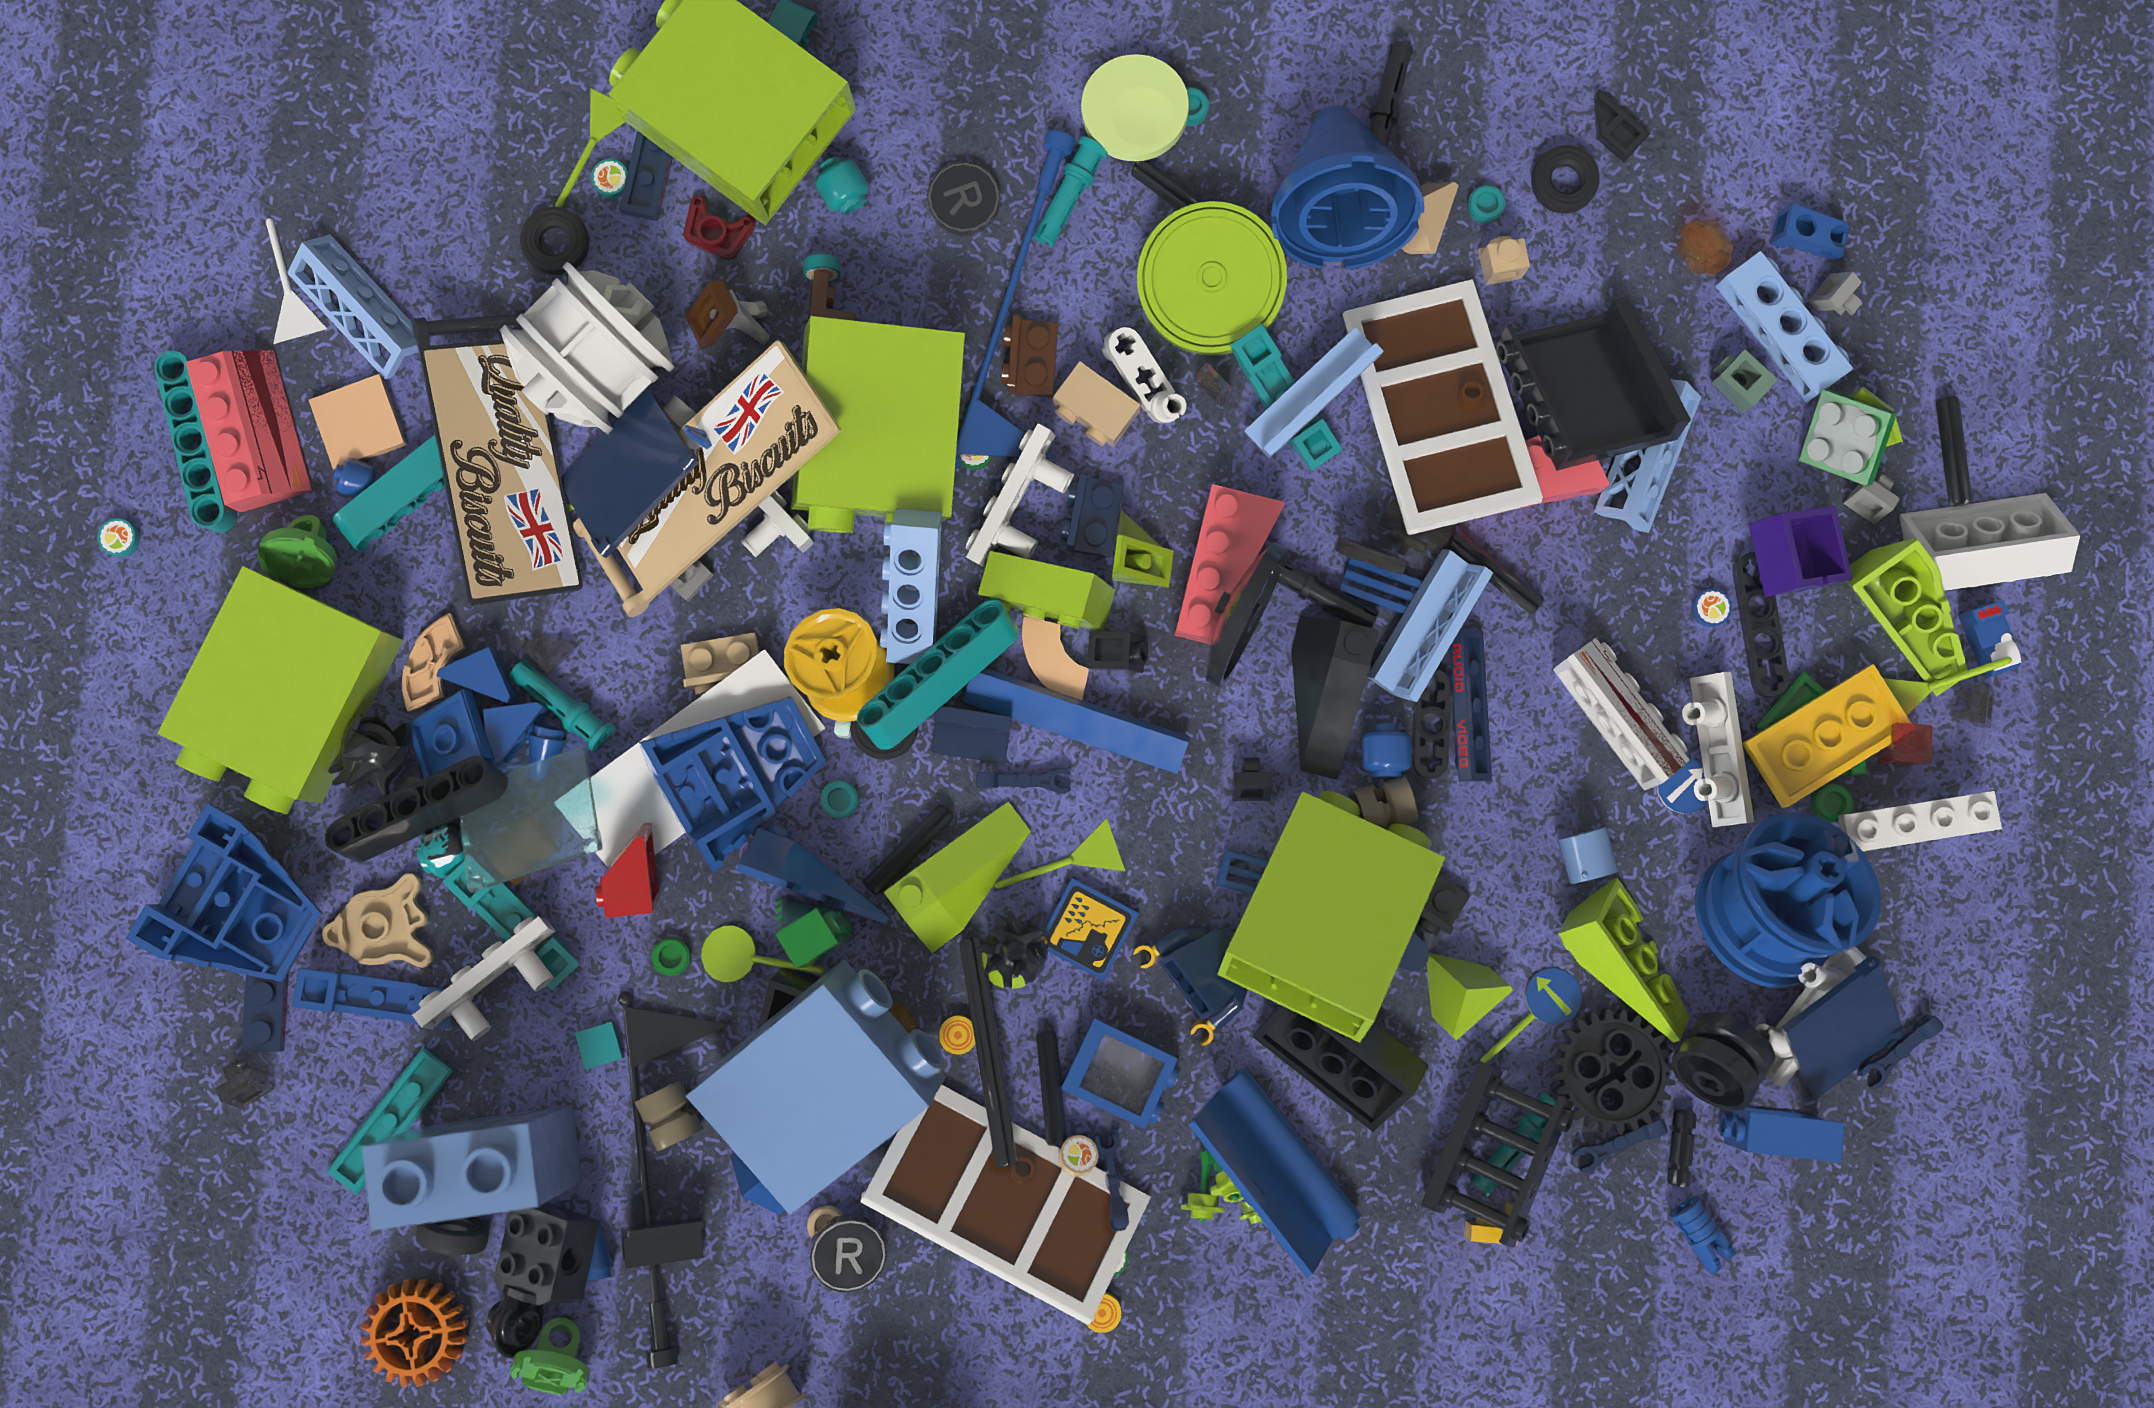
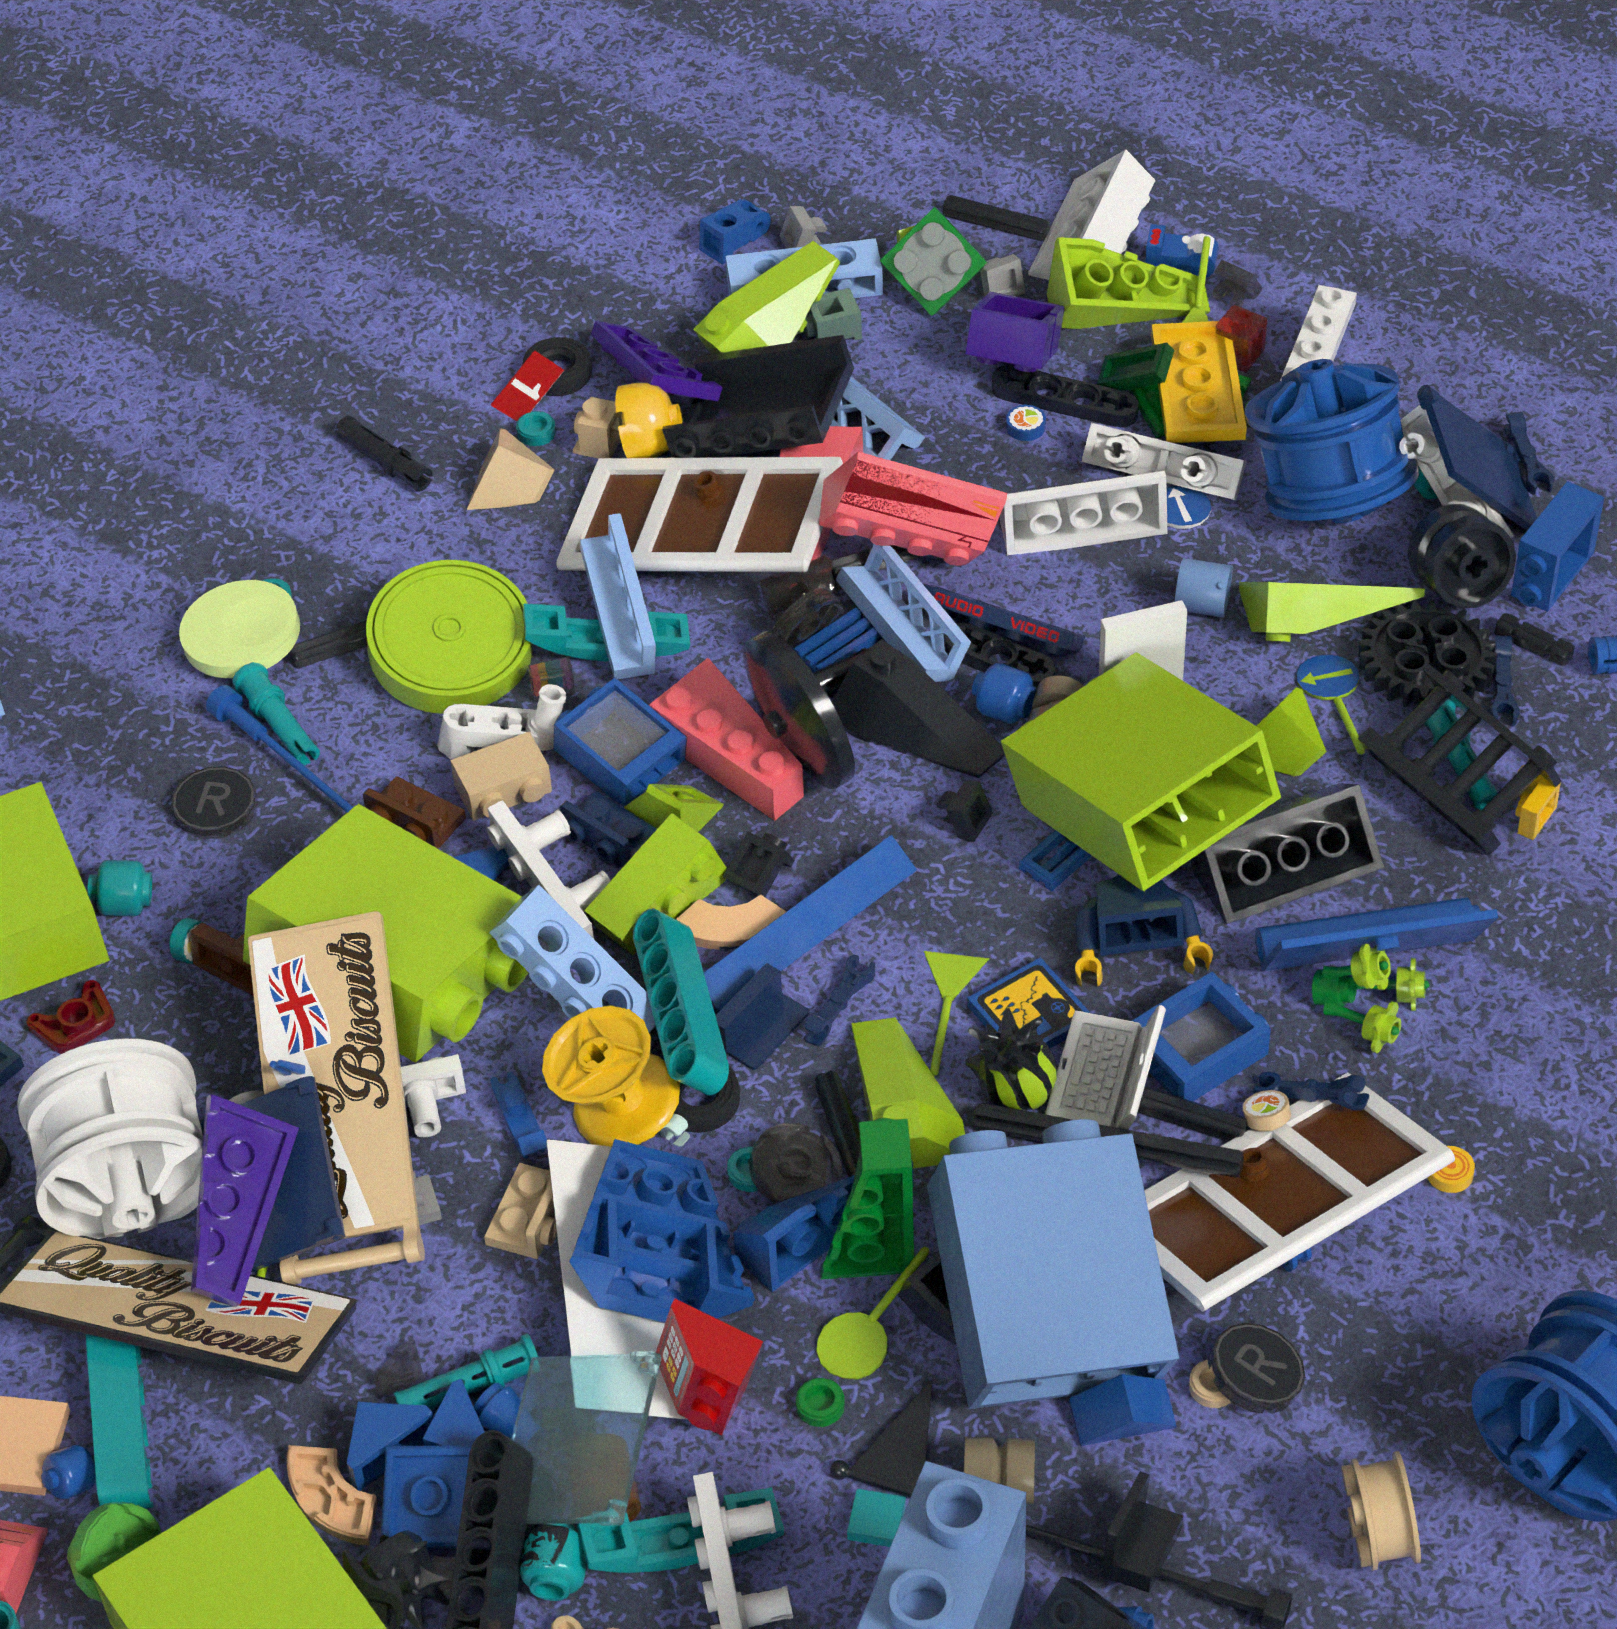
camera: 55 degrees left, 35 degrees down
reddish brown piece [685,279,770,349] -> none
blue cone [1271,105,1425,270] -> none
black tile [1594,89,1651,163] -> none
clear orange head [1677,219,1734,276] -> none
none -> dark purple wing [191,1094,299,1307]
none -> red sticker [491,350,564,421]
none -> blue piece [491,1071,547,1158]
none -> blue window [553,677,687,807]
none -> dark purple wing [591,321,723,401]
none -> yellow cylinder [615,383,682,458]
none -> lime wedge [693,241,840,354]
none -> clear smoke tile [748,1123,842,1204]
none -> coral slope [819,452,1007,566]
none -> white piece [1045,1005,1166,1130]
none -> dark green tile [1096,342,1174,391]
none -> white tile [1099,600,1187,680]

